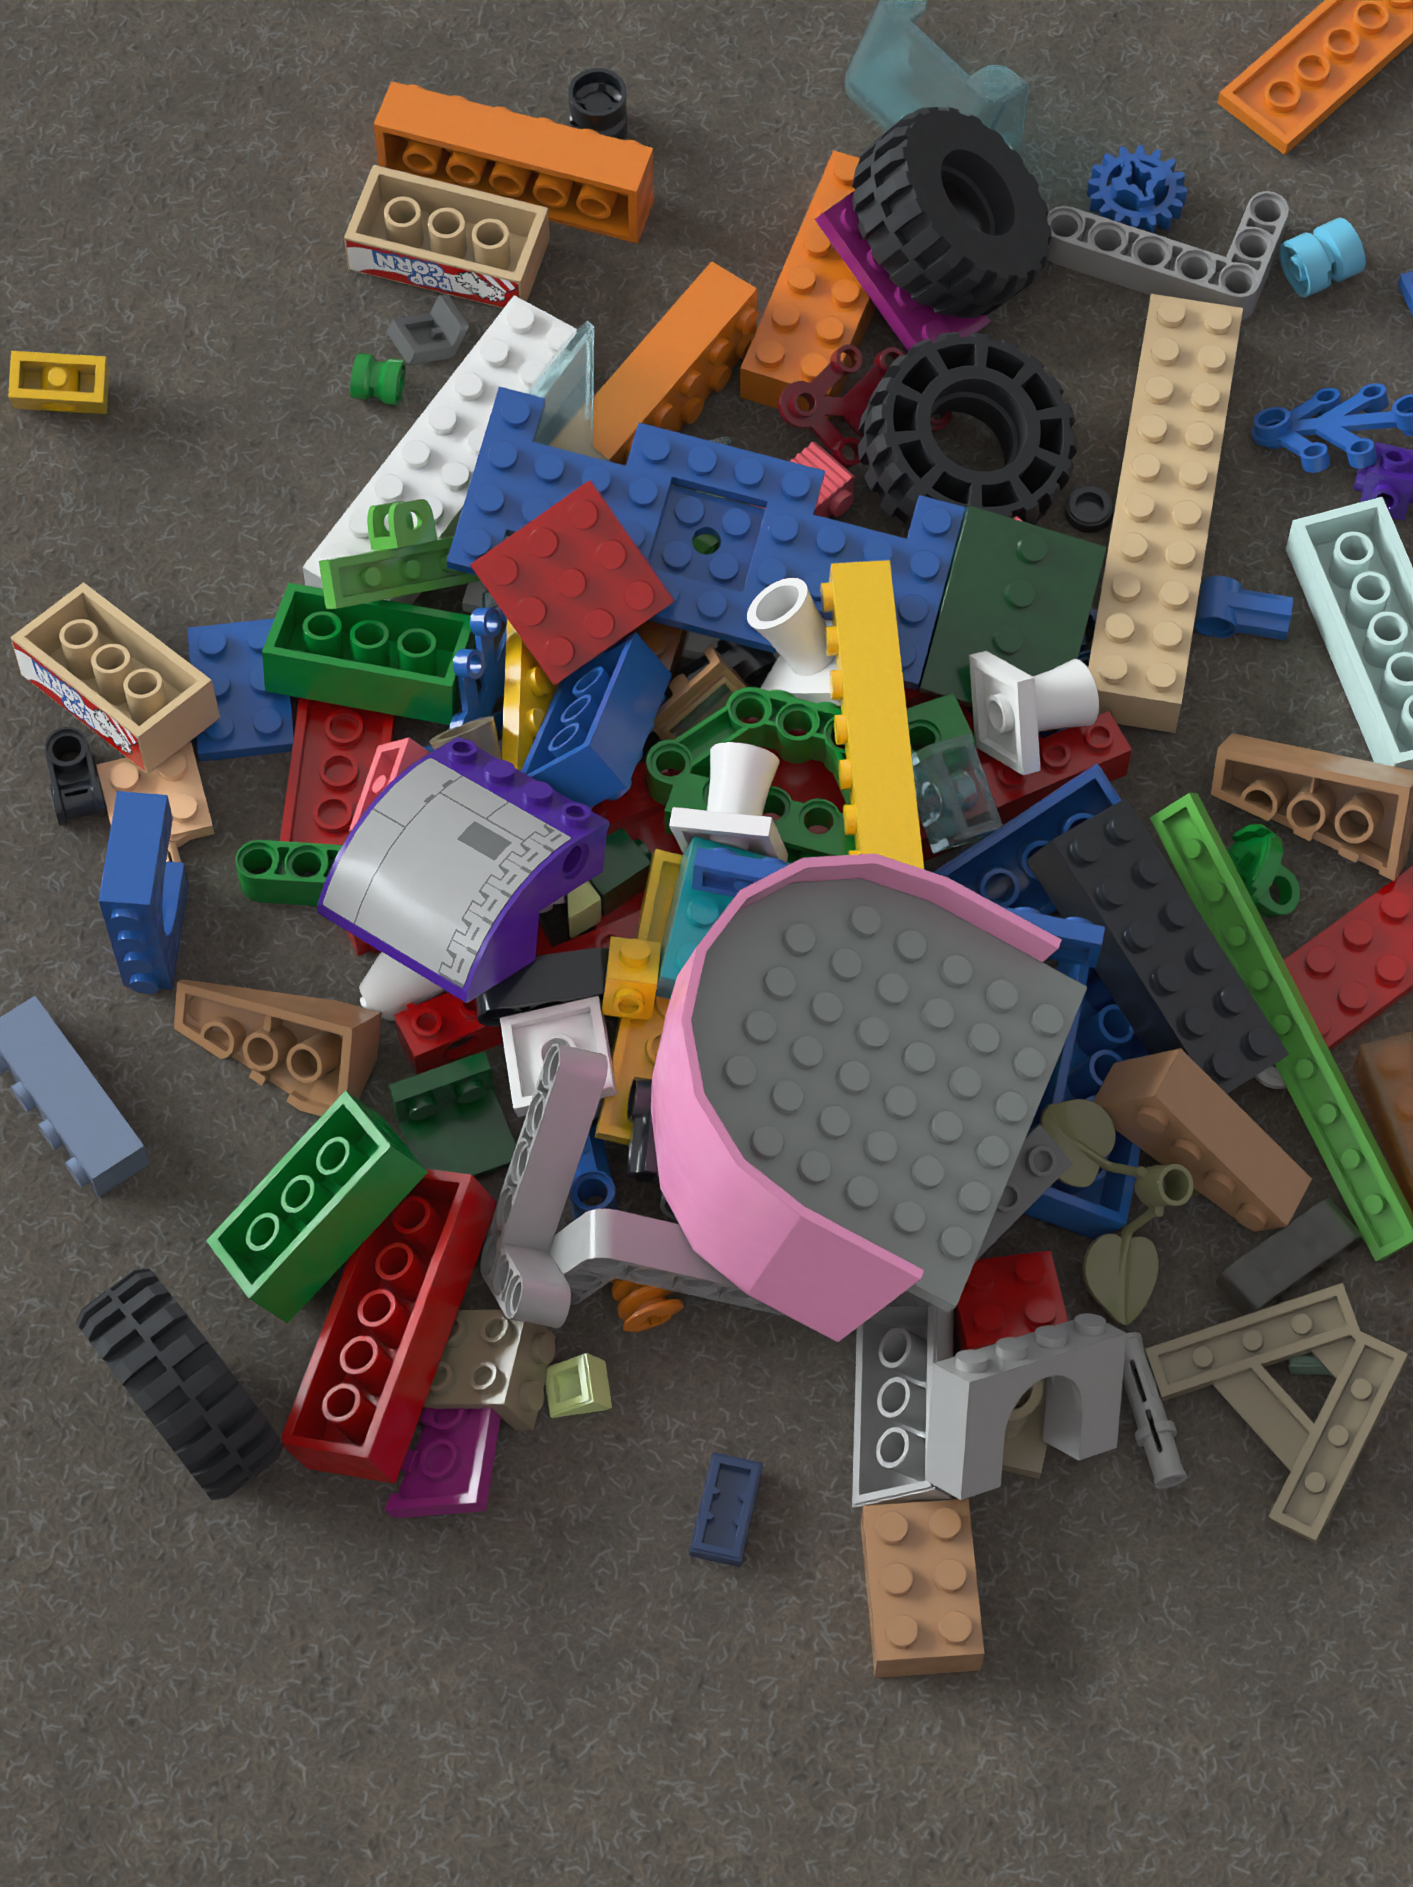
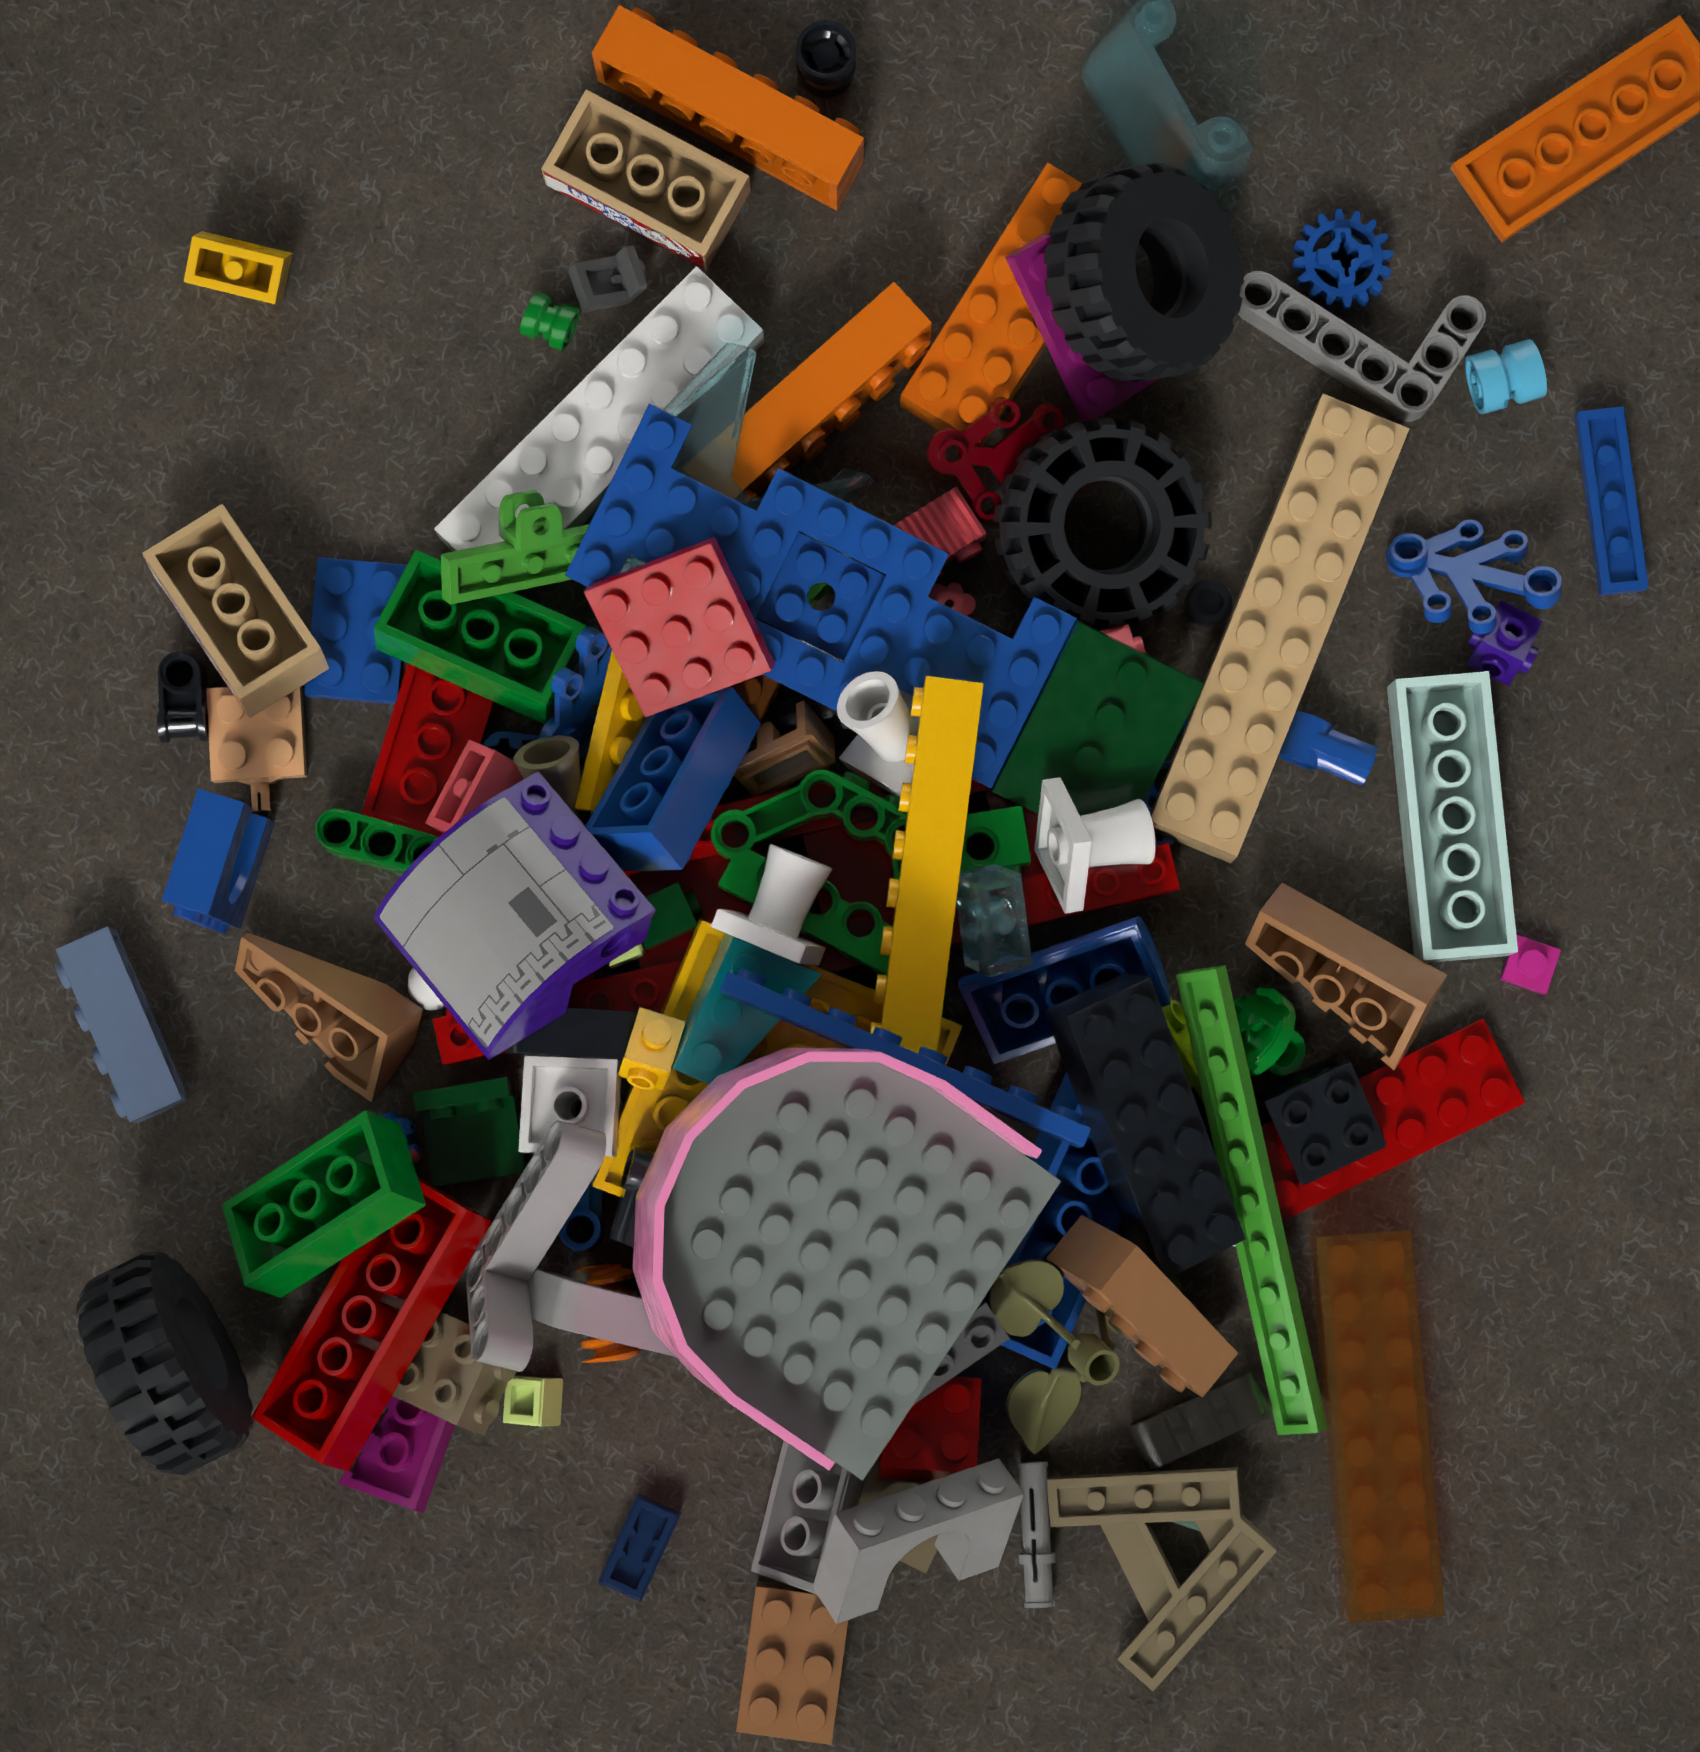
camera: 10 degrees right, 20 degrees up
none -> black bracket [1254,1053,1386,1185]

